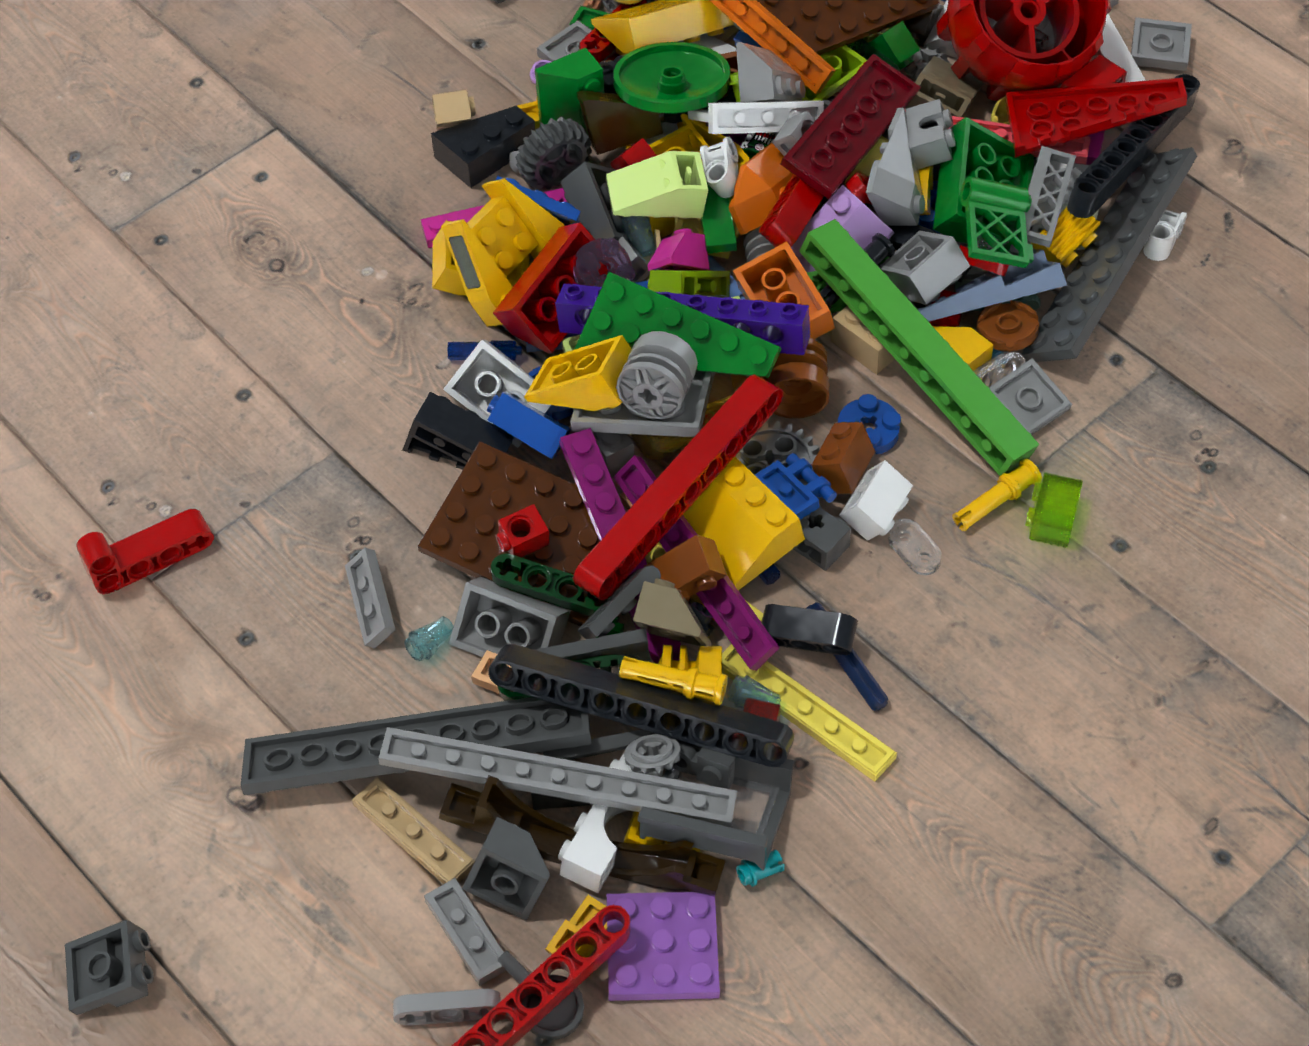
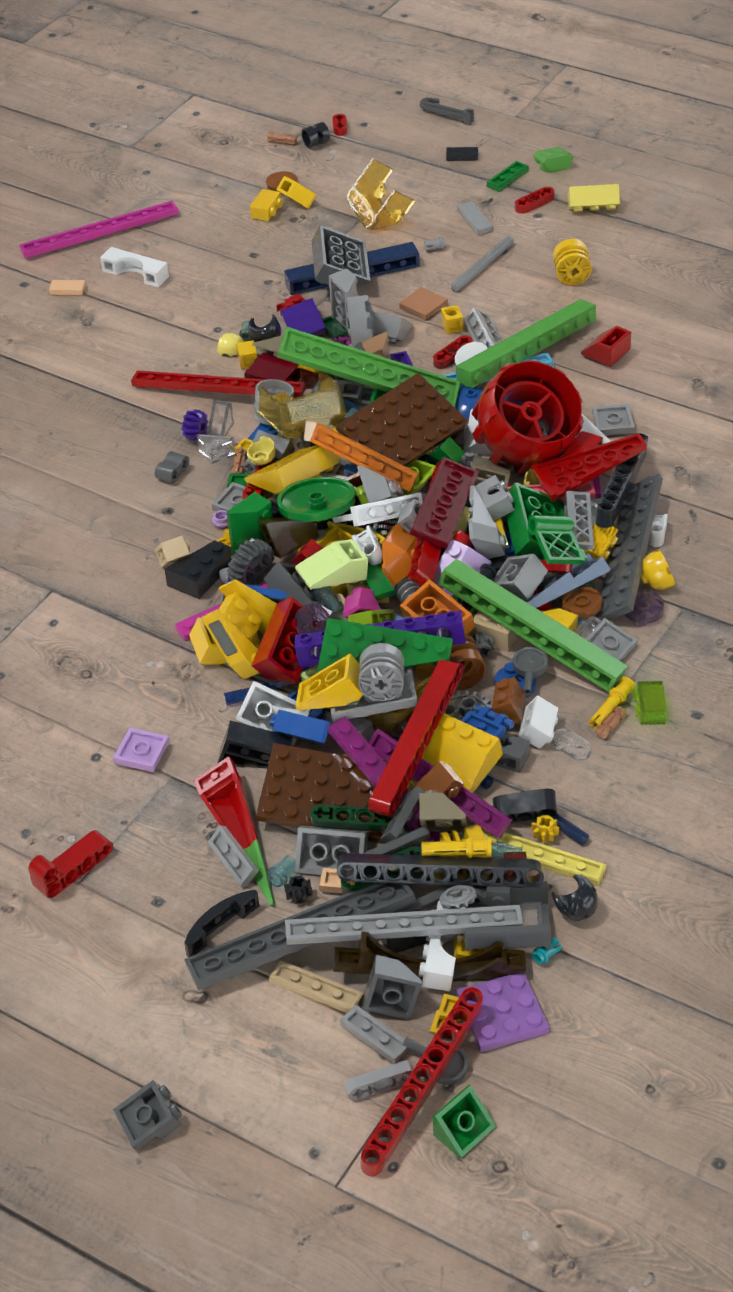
camera: 15 degrees left, 10 degrees down
red brick [496,504,549,558] -> none
none -> lavender plate [113,728,170,772]
none -> black slope [184,890,260,957]
none -> red plate [193,756,275,907]
none -> black gear [284,875,313,904]
none -> dark grey gear [472,632,495,658]
none -> dark grey piece [512,647,548,695]
none -> yellow gear [531,815,559,843]
none -> black piece [552,874,598,921]
none -> nougat axle [596,706,626,739]
none -> clear purple plate [625,590,664,626]
none -> yellow cylinder [641,549,676,590]

